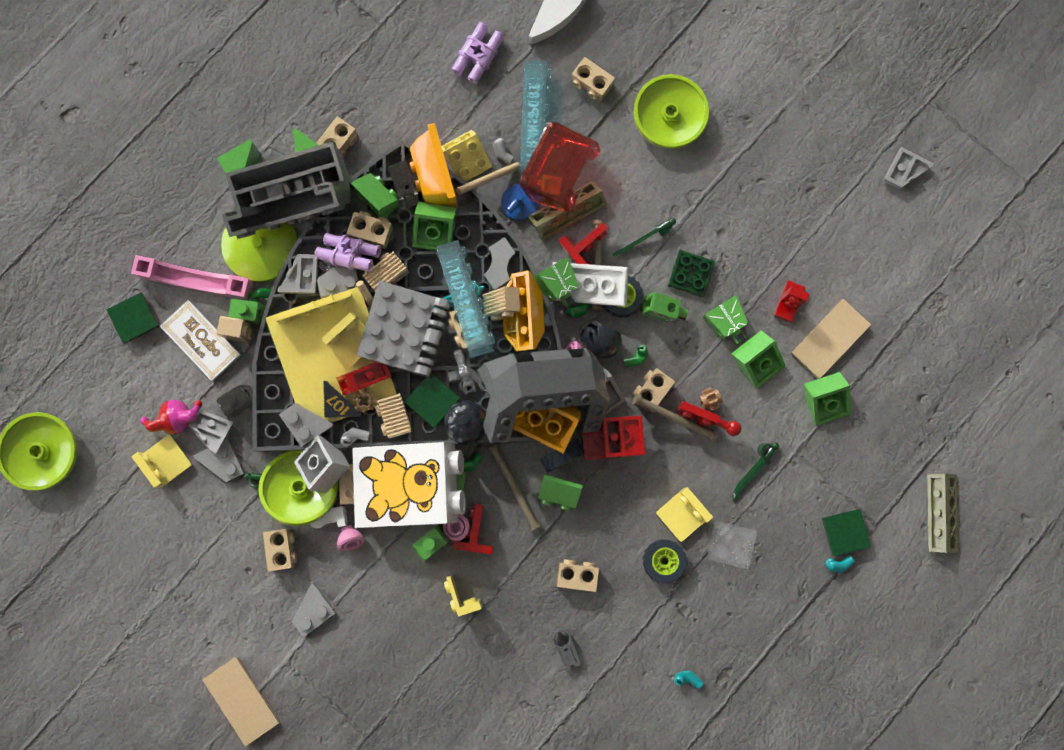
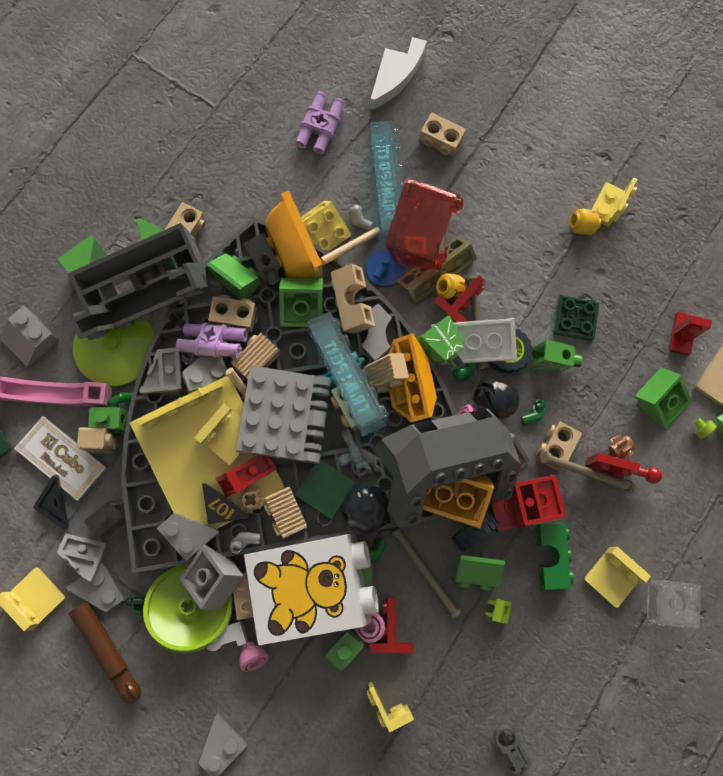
camera: 10 degrees left, 5 degrees down
piece [140,400,203,435] -> none
tan brick [263,528,297,572] -> none
tan brick [556,559,599,592] -> none
dark green sword [612,218,676,257] -> none
lime dish [633,74,709,149] -> none
black wheel [643,539,687,583] -> none
teal arm [674,670,704,689] -> none
bright green torso [703,295,748,344] -> none
dark green sword [732,442,779,501] -> none
none -> light grey slope [0,305,59,368]
none -> black tile [33,474,69,530]
none -> reddish brown piece [68,602,141,704]
none -> tan arch [331,263,375,334]
none -> yellow head [436,273,466,300]
none -> lime tile [485,599,512,624]
none -> green arch [535,523,573,590]
none -> yellow head [570,208,601,236]
none -> light yellow bracket [591,178,637,227]
none -> lime tile [694,418,717,440]

